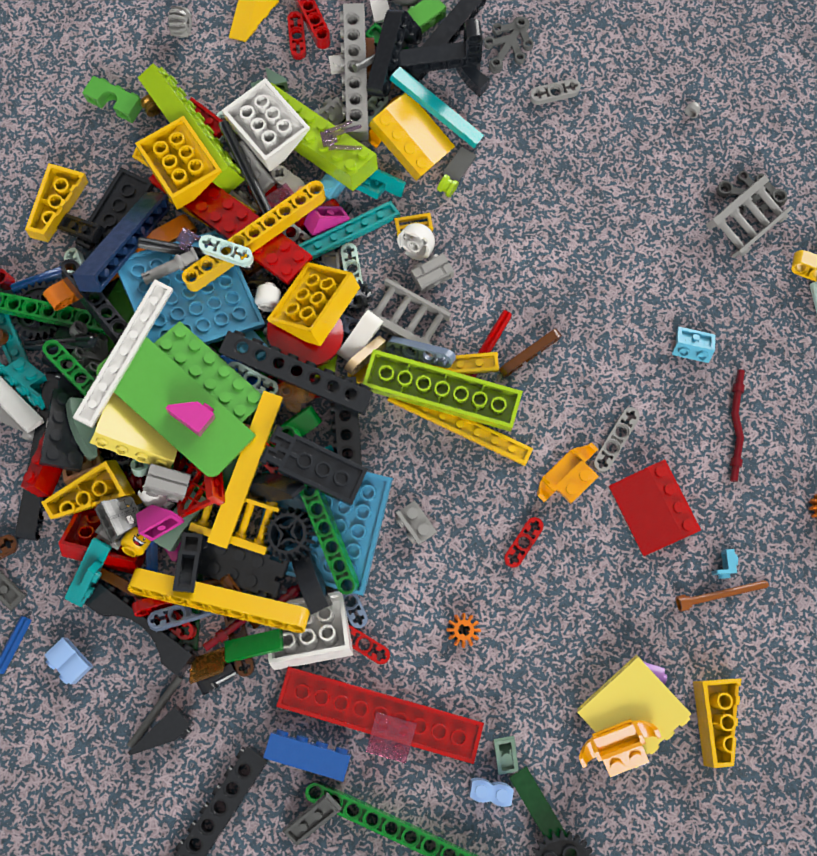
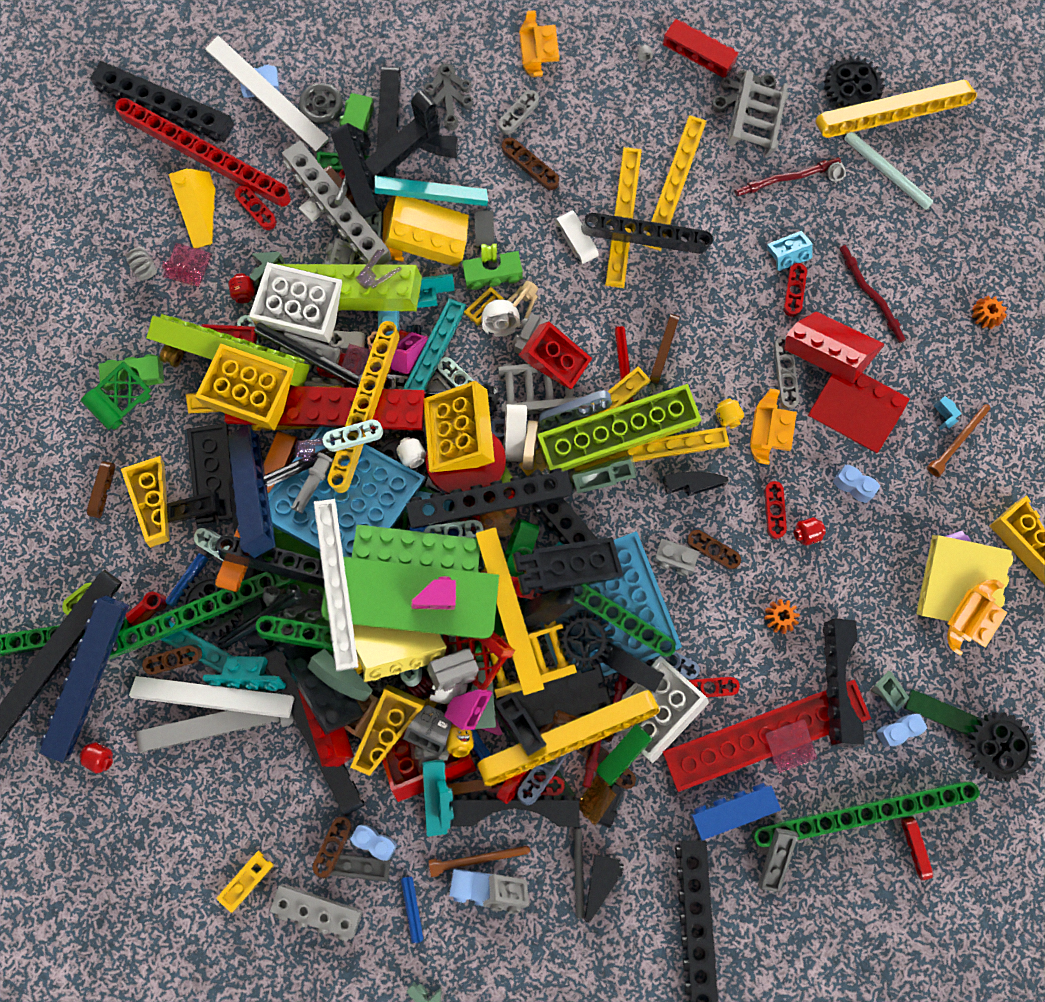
camera: 35 degrees left, 0 degrees up
none -> green piece [80,361,152,431]
none -> reddish brown beam [87,461,115,518]
none -> clear pink hinge [162,243,212,287]
none -> red head [228,273,255,304]
none -> light blue brick [350,824,397,861]
none -> dark orange piece [428,846,530,877]
none -> bright green arch [462,251,523,290]
none -> light grey bracket [483,874,529,914]
none -> reddish brown beam [502,137,559,190]
none -> tan plant [507,281,538,319]
none -> light orange plate [519,10,559,77]
none -> red slope [519,321,592,390]
none -> white beam [555,210,599,265]
none -> sand green slope [572,455,637,493]
none -> black beam [581,212,713,254]
none -> yellow tile [605,147,642,288]
none -> yellow tile [643,115,706,251]
none -> red brick [662,18,739,78]
none -> black slope [662,471,729,496]
none -> reddish brown beam [687,530,741,570]
none -> yellow head [715,398,744,429]
none -> dark red bar [734,157,841,197]
none -> red beam [783,263,807,317]
none -> red slope [785,311,885,384]
none -> red head [793,517,826,546]
none -> black arch [823,618,865,748]
none -> light grey plate [827,162,846,182]
none -> light blue brick [833,465,880,503]

